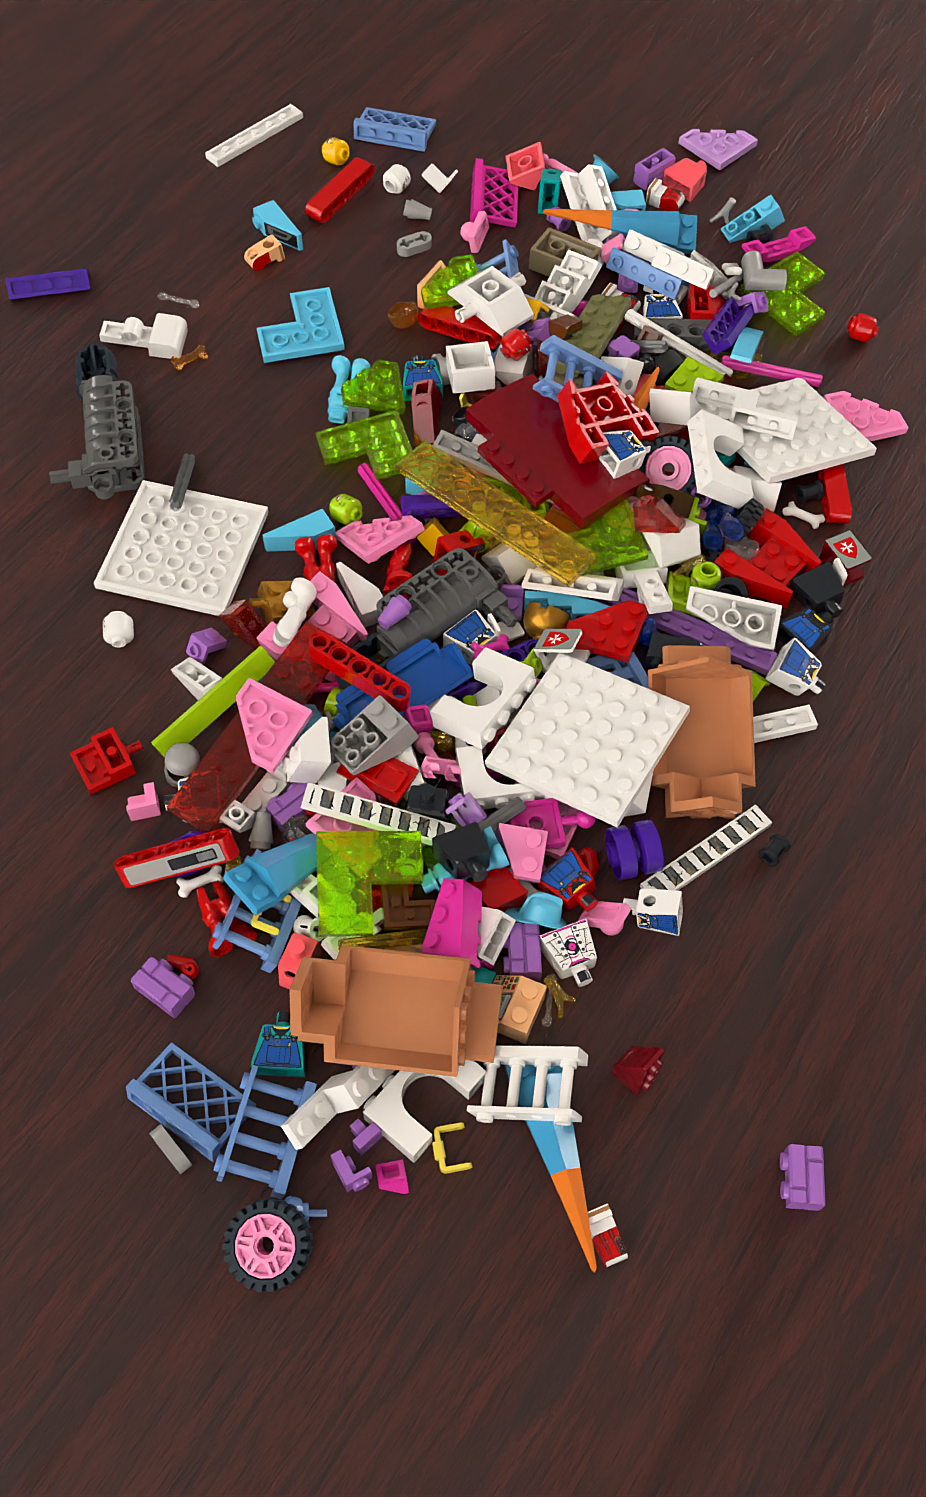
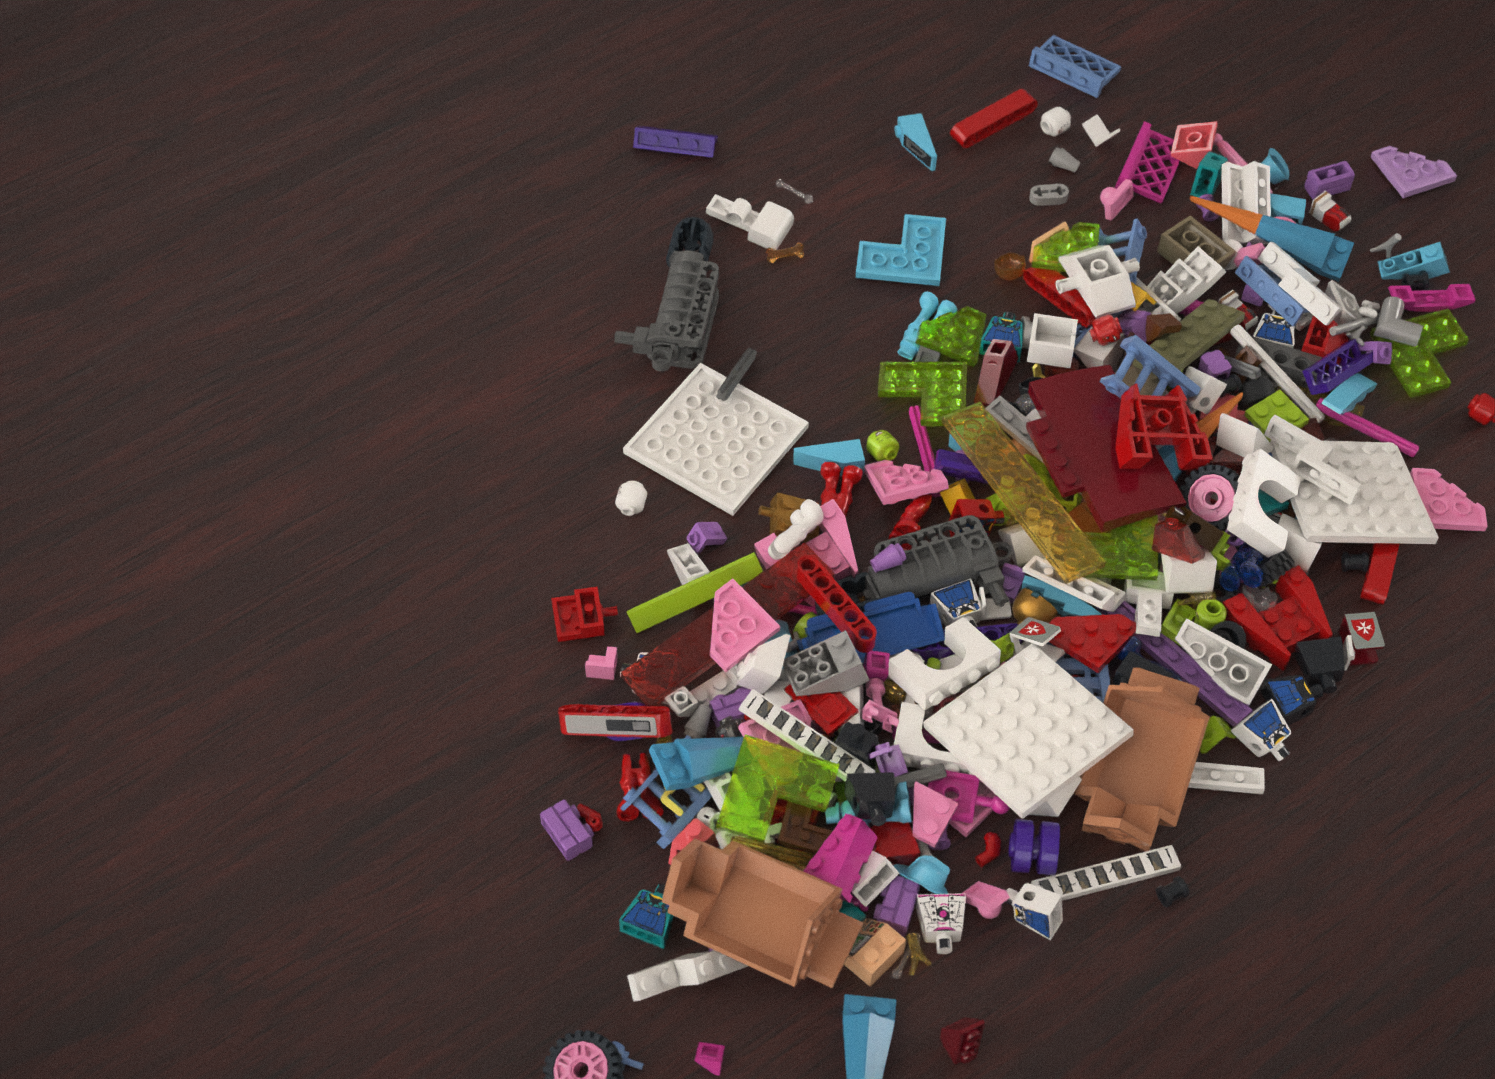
camera: 20 degrees right, 5 degrees down
medium blue fence [126,1042,256,1162] -> none
light grey beam [149,1124,192,1174] -> none
light grey helmet [164,743,201,788] -> none
white piece [177,865,224,898] -> none
white tile [205,104,303,167] -> none
medium blue fence [213,1065,317,1200] -> none
clear red slope [219,600,267,650] -> none
light nougat leg [244,235,285,271] -> none
yellow head [322,137,350,165] -> none
medium lavender bracket [331,1150,372,1192] -> none
white slope [336,562,386,628] -> none
medium lavender tile [350,1119,382,1156] -> none
white arch [363,1060,487,1163] -> none
light yellow piece [432,1122,472,1174] -> none
white fence [467,1046,588,1126] -> none
dark pink piece [471,634,510,660] -> none
torso [537,848,598,912] -> none
torso [599,430,651,479] -> none
coral torso [662,158,707,202] -> none
white piece [782,501,825,529] -> none

